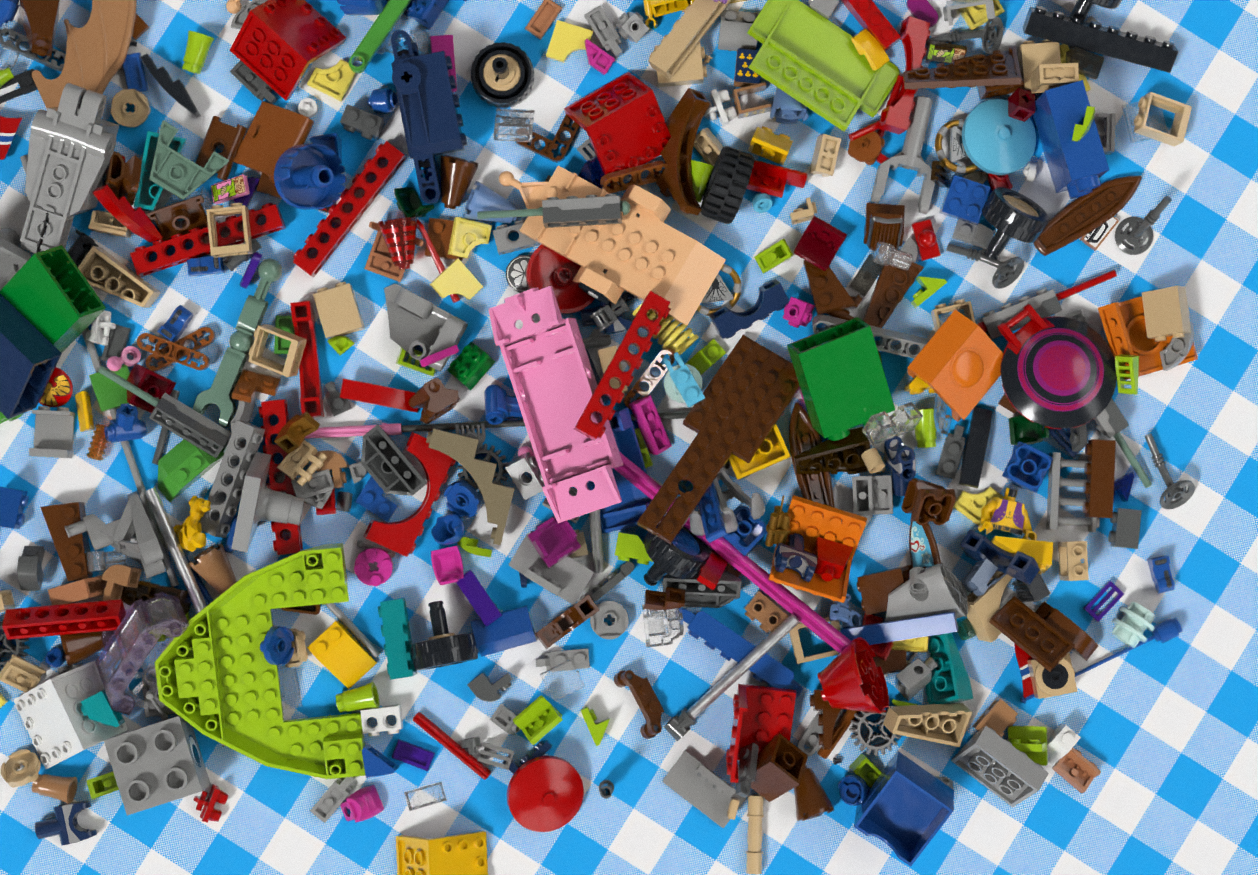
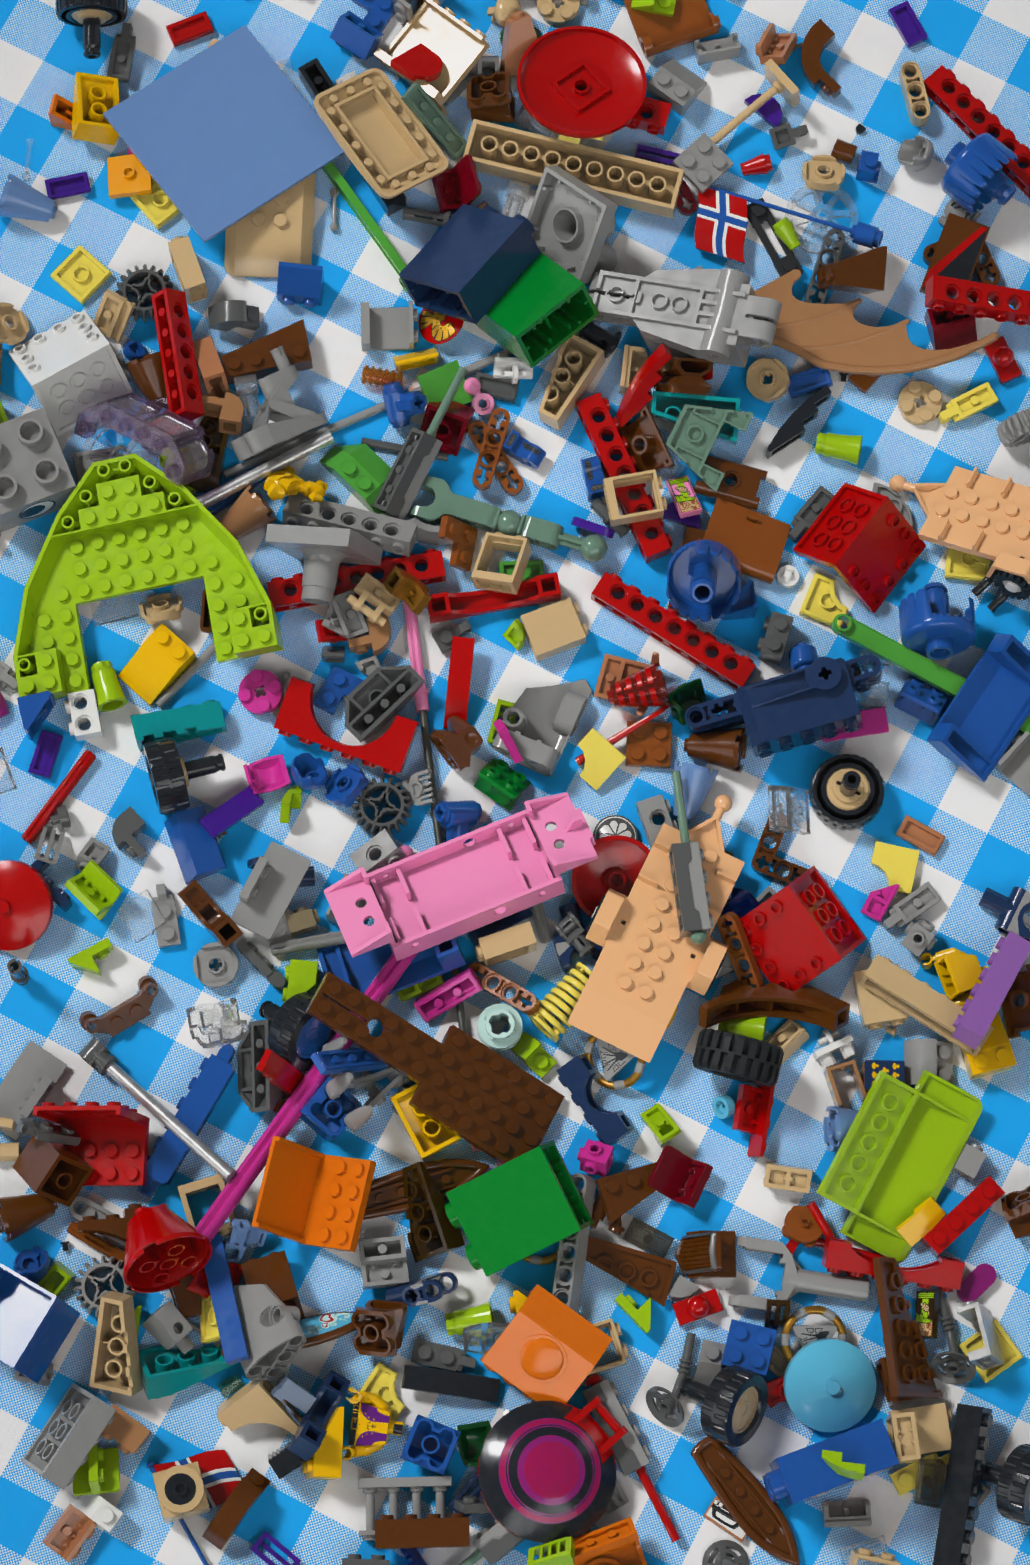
camera: 85 degrees right, 10 degrees down
teal slope [80,688,125,727] -> none
light grey hinge [146,691,168,720] -> none
blue plate [260,626,294,665] -> none
dark tan arch [426,428,515,545] -> none
light yellow tile [448,217,492,259] -> none
magenta panel [527,517,581,569] -> none
red brick [574,291,671,440] -> none
reddish brown slope [644,587,685,610] -> none
medium azure hinge [663,352,705,408] -> none
medium nougat brick [744,591,788,634] -> none
yellow slope [748,126,793,166] -> none
pearl gold piece [765,495,791,547] -> none
dark blue connector [774,533,817,582] -> none
tan bracket [790,197,817,225] -> none
red torso [812,537,853,582] -> none
tan pin [861,448,886,474] -> none
clear arch [862,402,923,445] -> none
clear piece [872,242,913,271] -> none
reddish brown tile [989,596,1075,672] -> none
dark red brick [1008,88,1035,122] -> none
white tile [1023,162,1037,182] -> none
tan window [1058,541,1089,581] -> none

